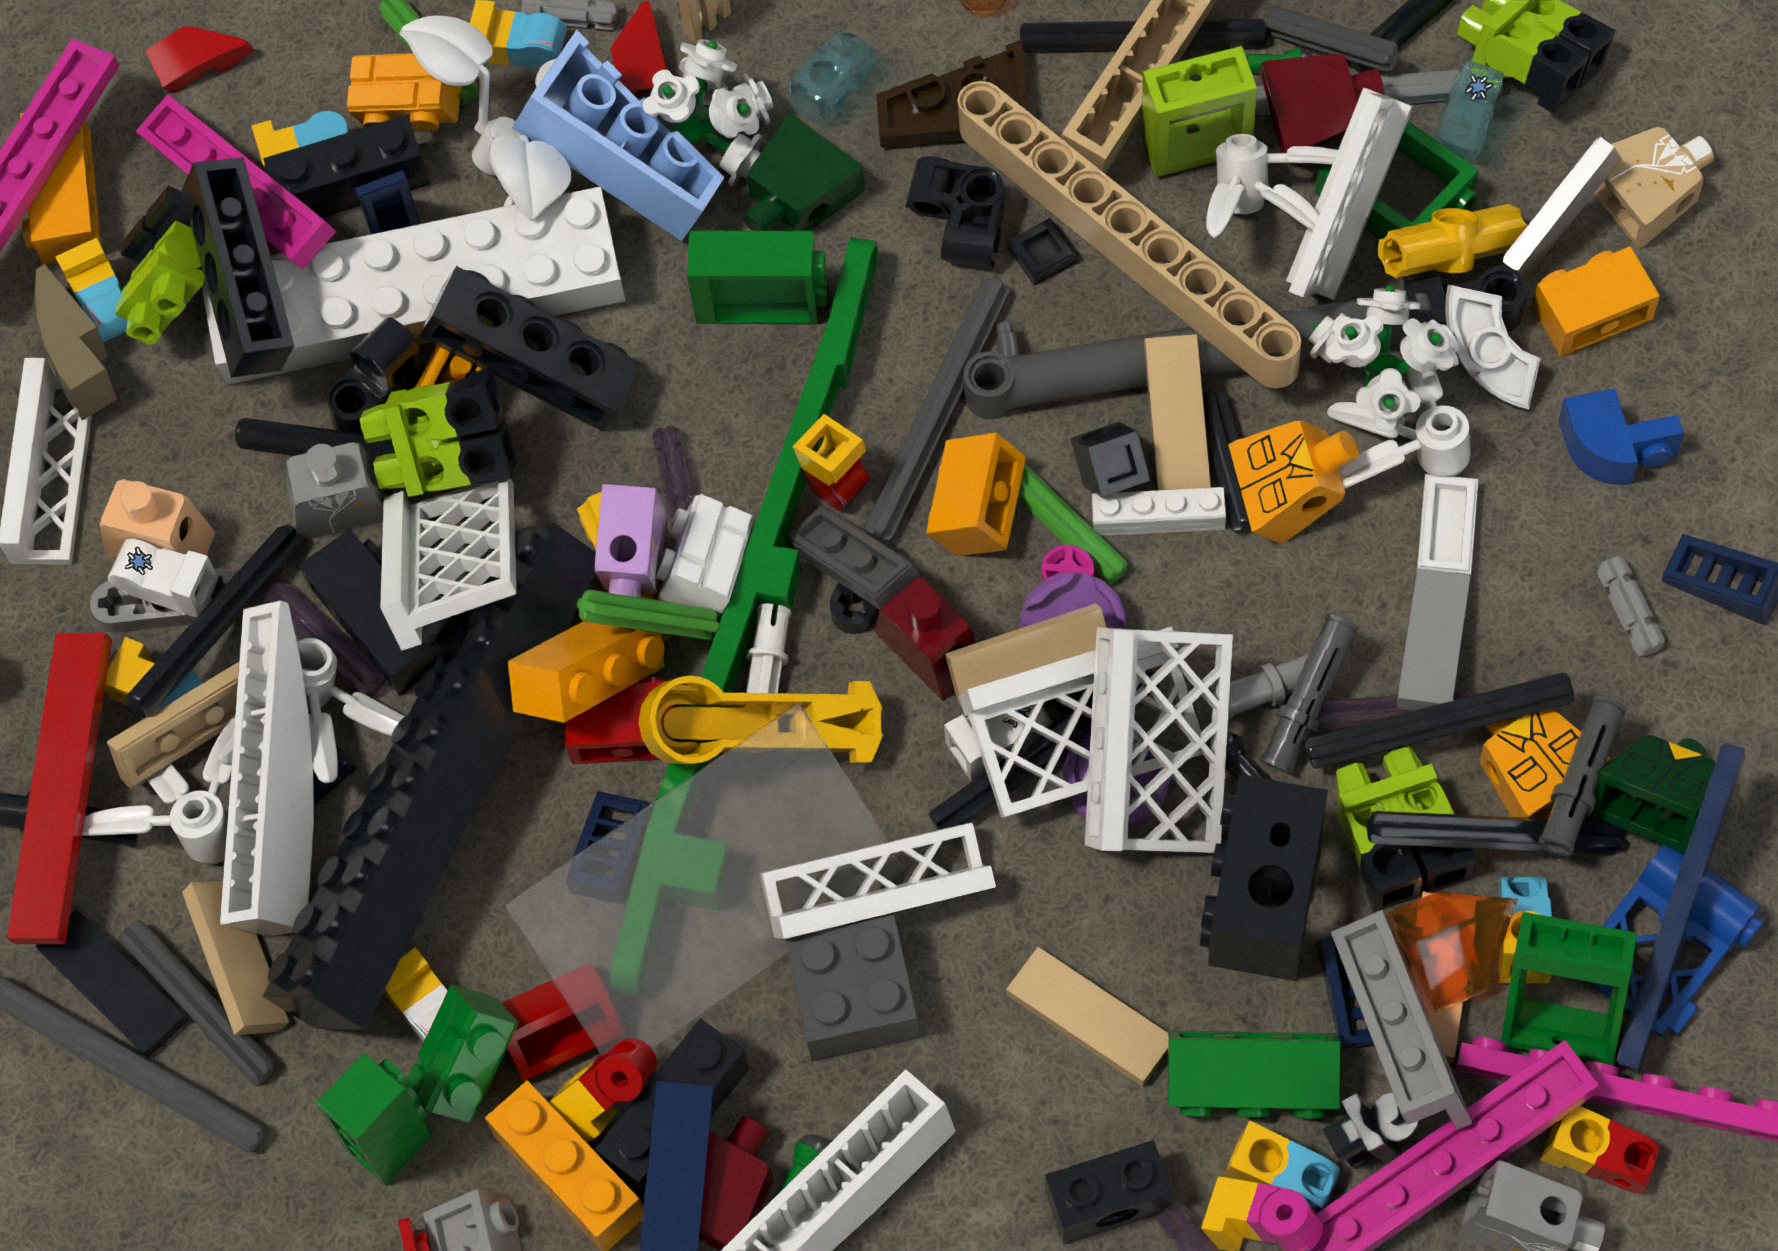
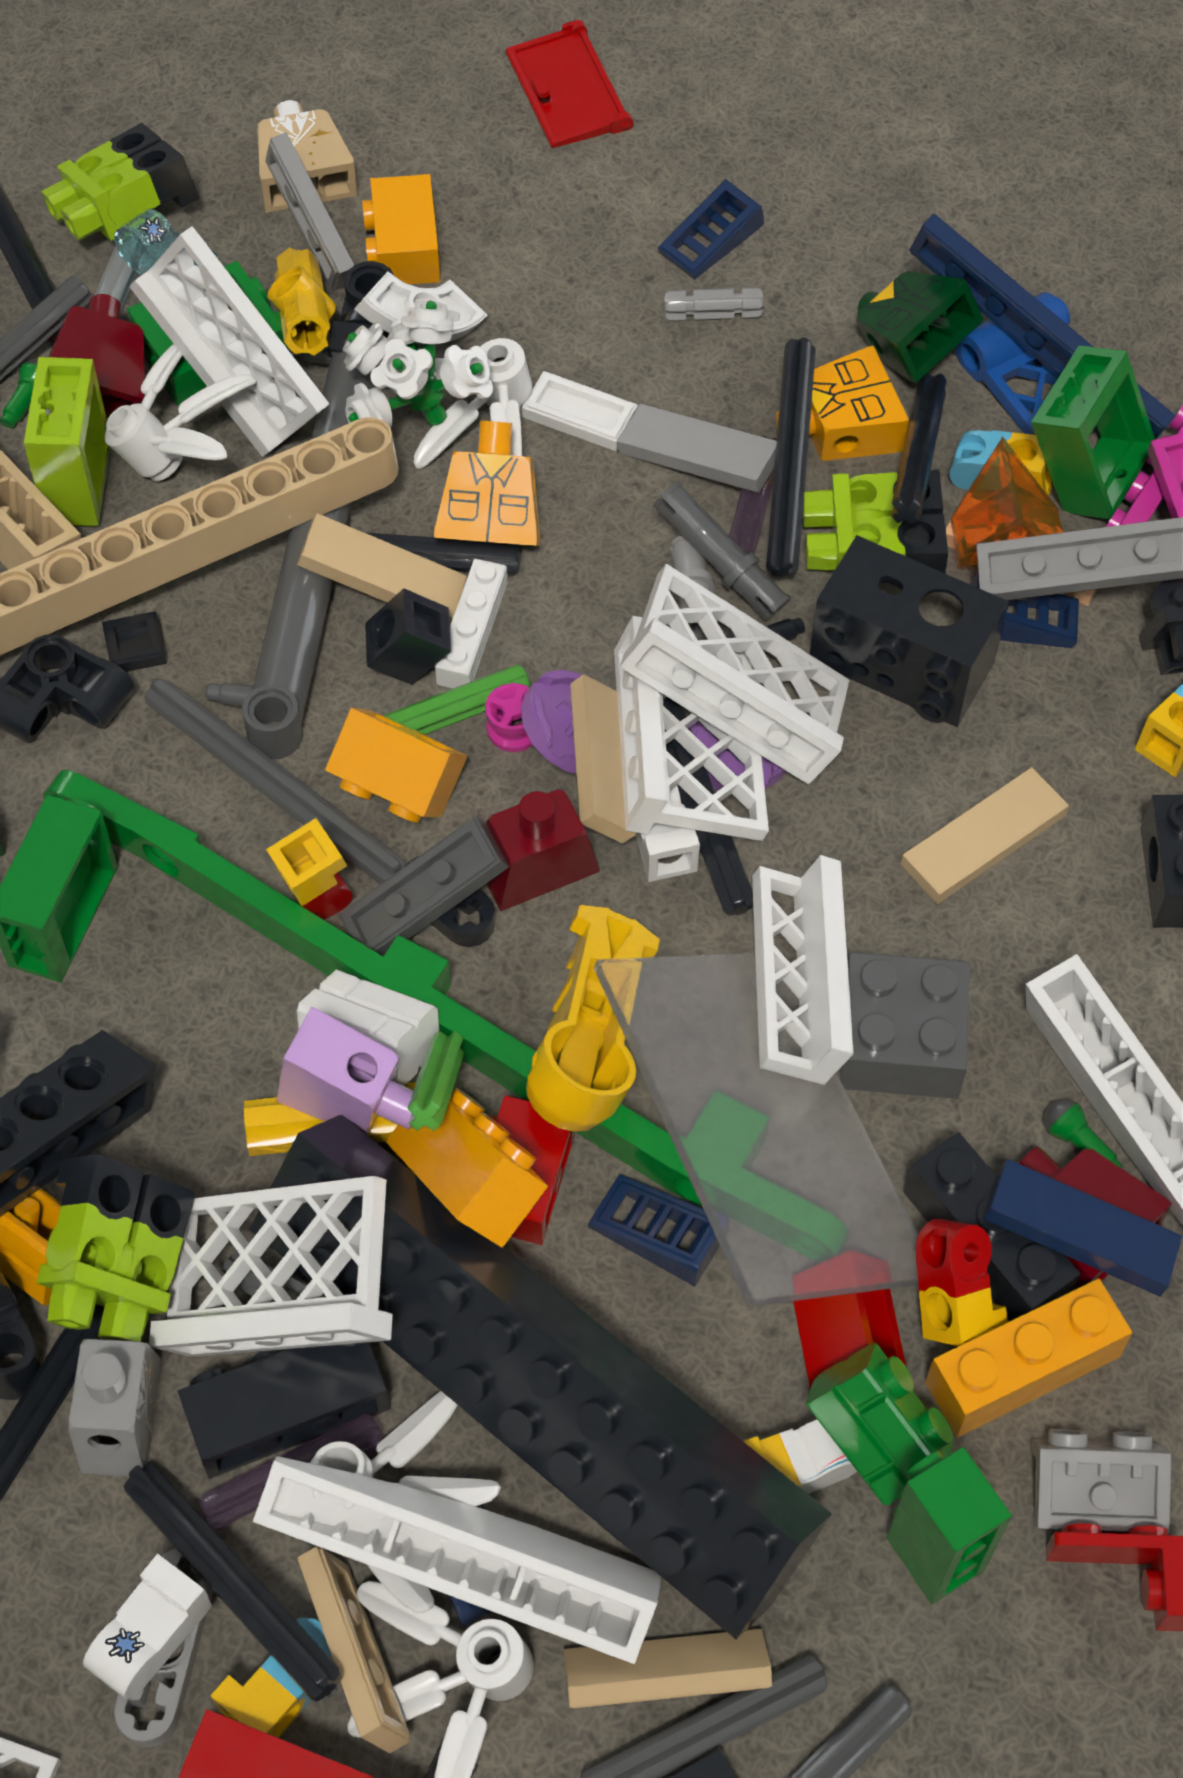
camera: 80 degrees left, 5 degrees down
light nougat torso [100,479,216,558] -> none
clear purple axle [652,426,694,522] -> none
white axle [746,604,791,693] -> none
green brick [1168,1031,1340,1118] -> none
dark grey pin [1538,695,1627,856] -> none
blue brick [1559,388,1684,485] -> none

